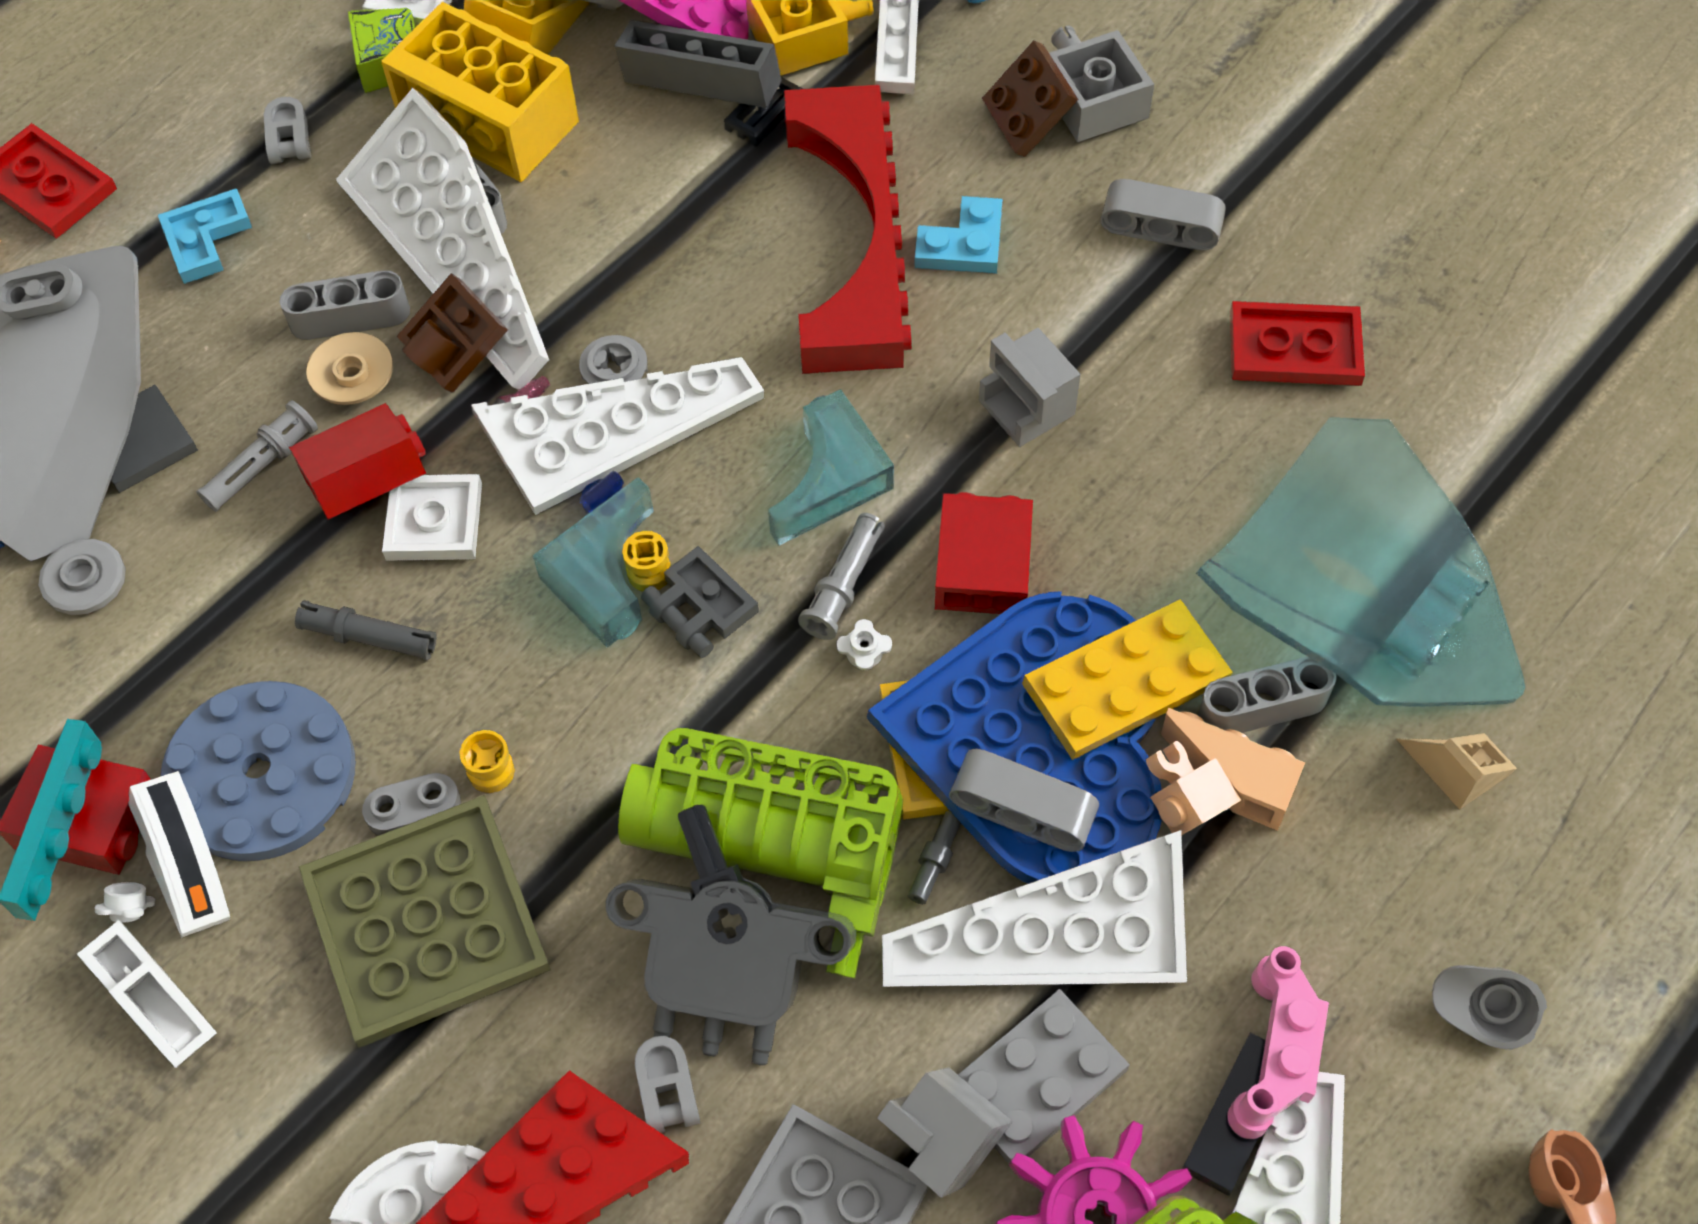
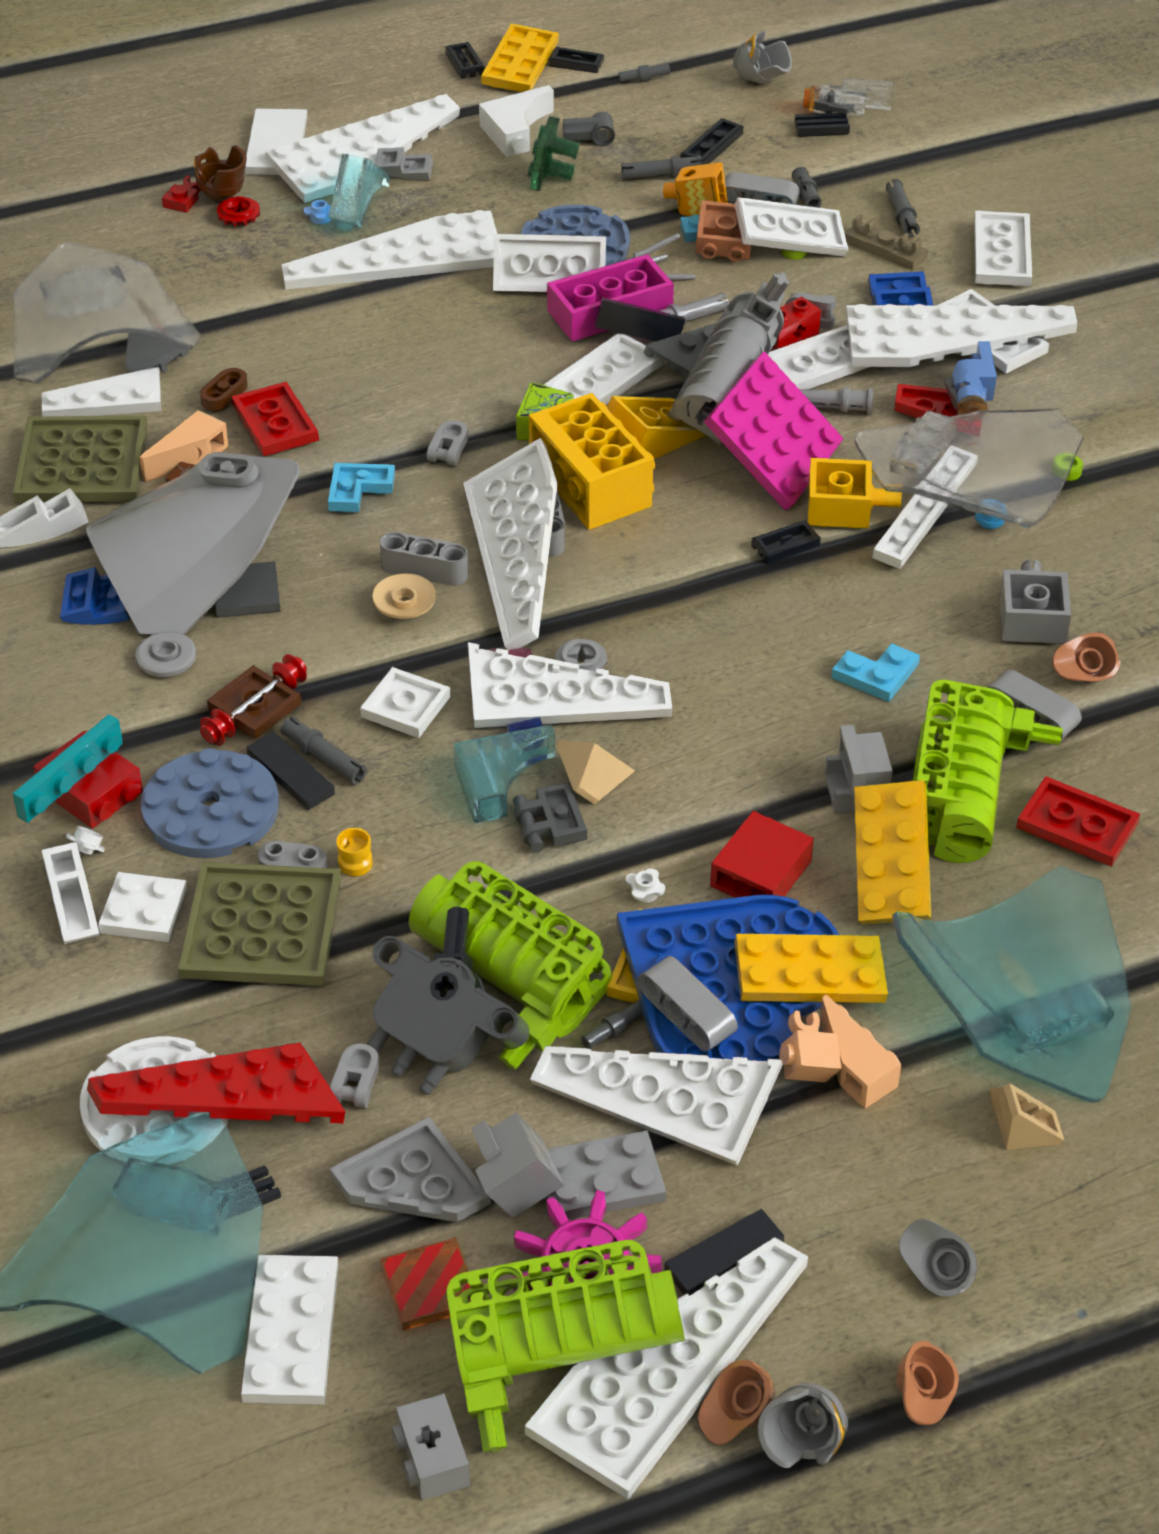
camera: 25 degrees right, 15 degrees down
white slope [128,771,230,937] -> none
light grey pin [196,400,318,512] -> none
red brick [289,403,426,519] -> none
reddish brown plate [397,273,508,393] -> none
dark grey brick [614,20,782,108] -> none
yellow wheel [622,531,671,592] -> none
clear light blue arch [768,389,894,546] -> none
red arch [784,85,912,374] -> none
light grey pin [798,513,885,640] -> none
reddish brown plate [982,40,1079,157] -> none
light grey beam [1198,656,1336,733] -> none
bright pink plate [1227,946,1329,1139] -> none
none -> white plate [98,872,188,942]
none -> reddish brown plate [200,654,307,746]
none -> black tile [246,732,335,810]
none -> tan slope [556,740,635,805]
none -> yellow plate [854,780,931,925]
none -> lime piece [912,680,1063,863]
none -> nougat piece [1052,632,1121,683]

